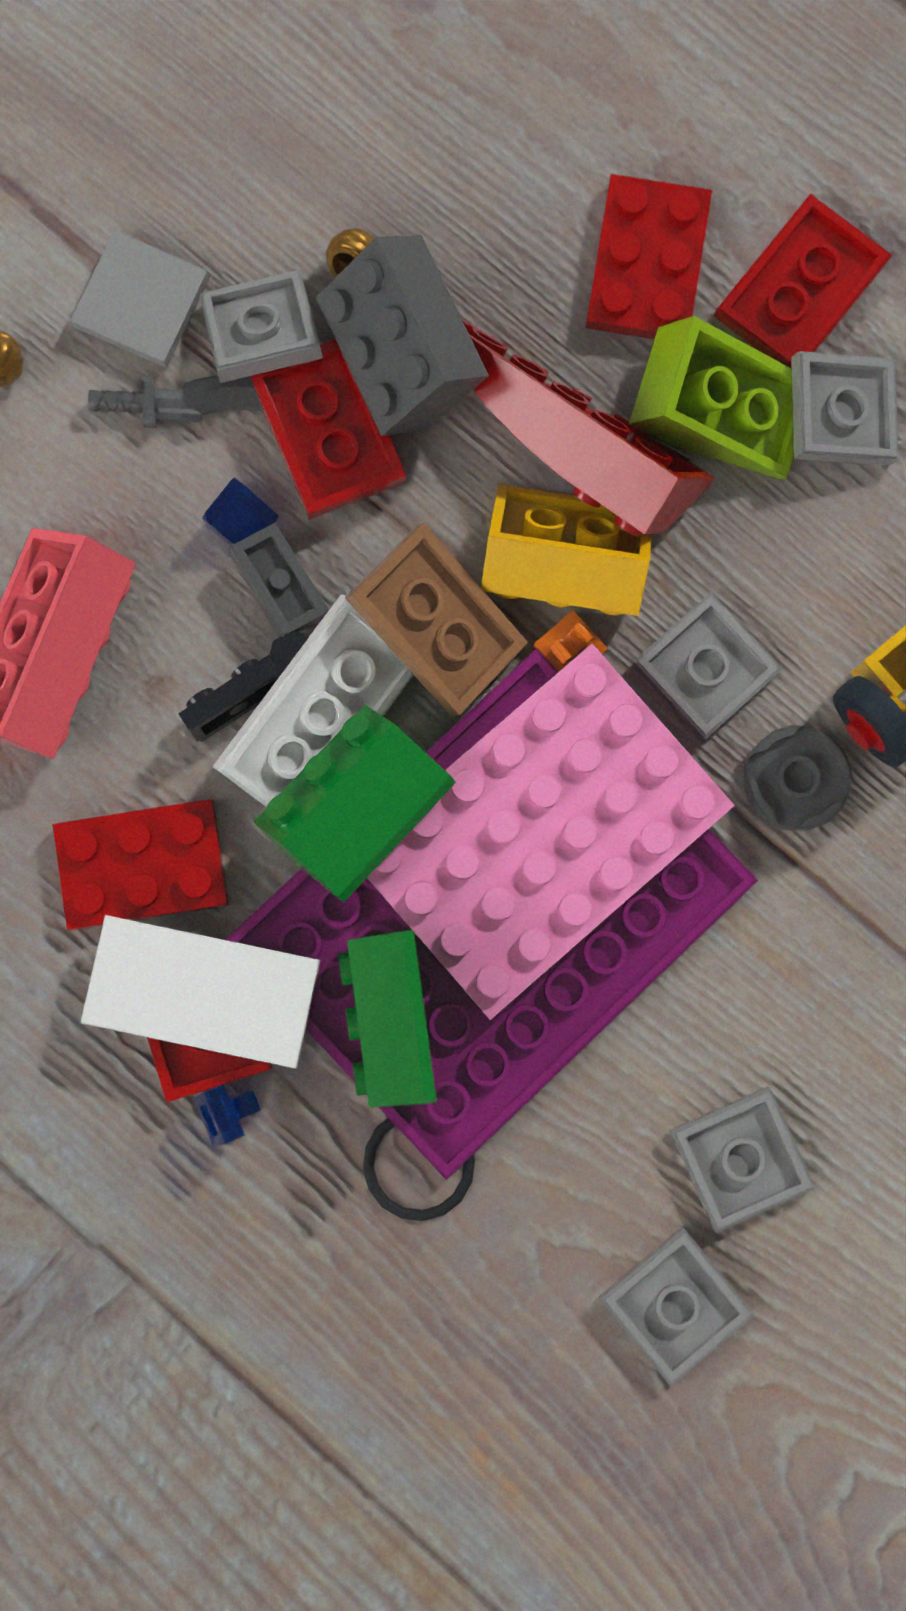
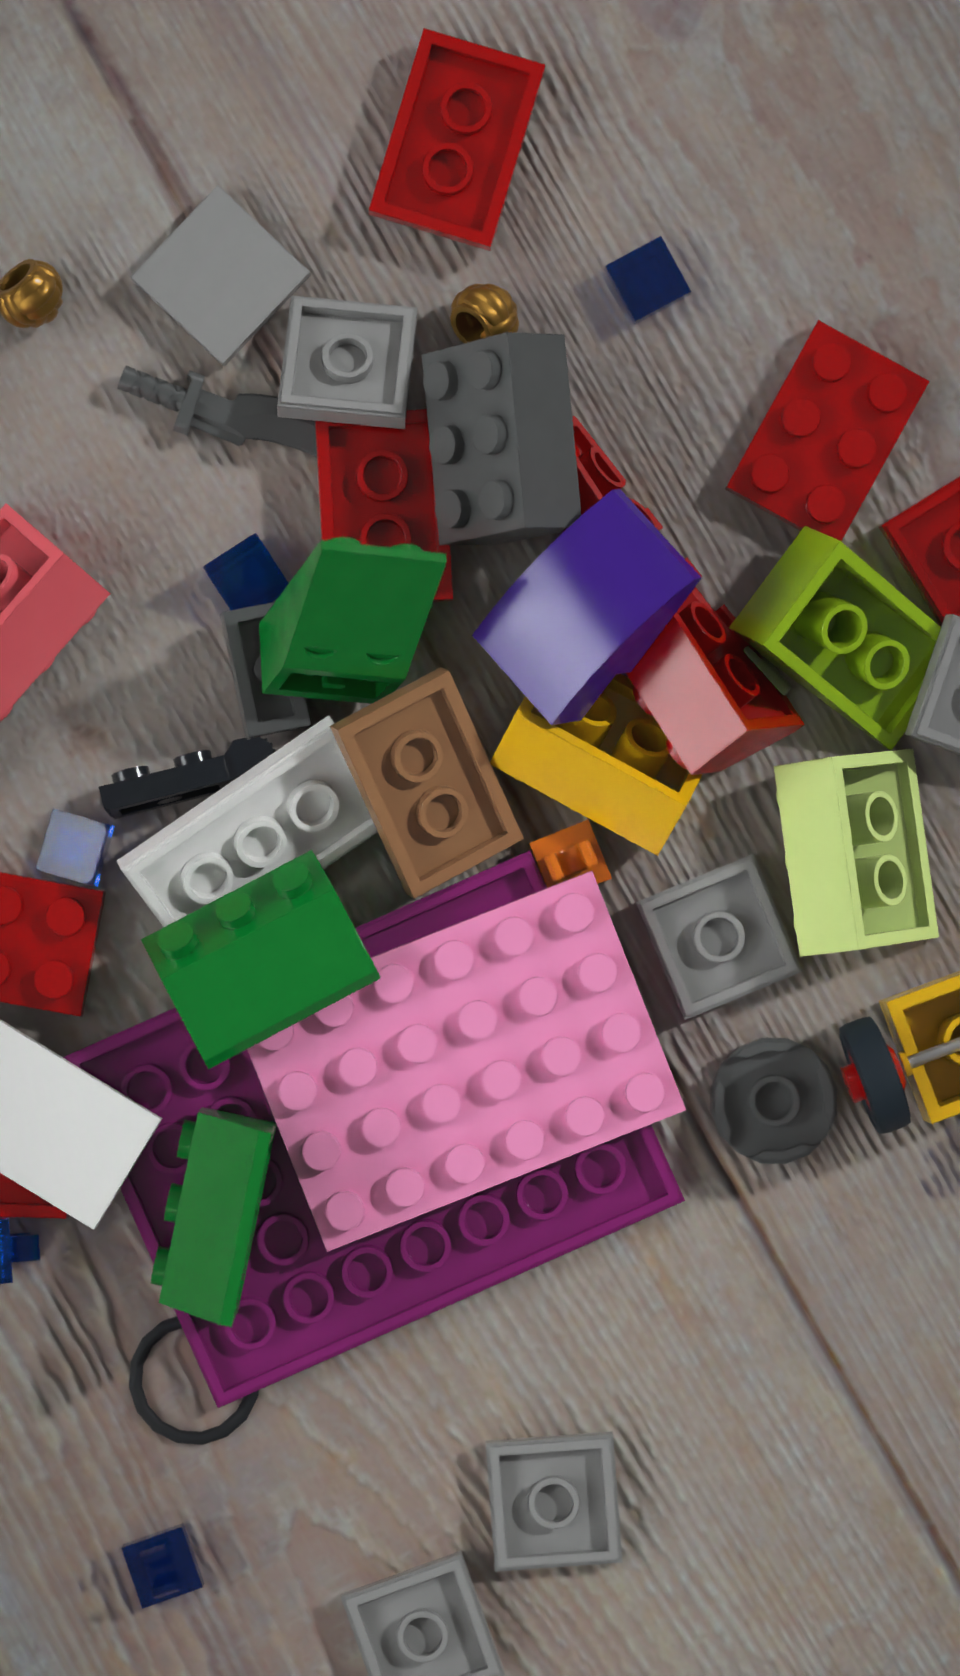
camera: 25 degrees right, 5 degrees up
none -> clear blue slope [36,808,115,887]
none -> clear blue tile [121,1523,204,1609]
none -> green slope [259,537,447,704]
none -> red plate [368,28,546,251]
none -> dark purple slope [472,489,702,725]
none -> clear blue tile [605,236,691,325]
none -> yellowish green slope [774,749,939,957]

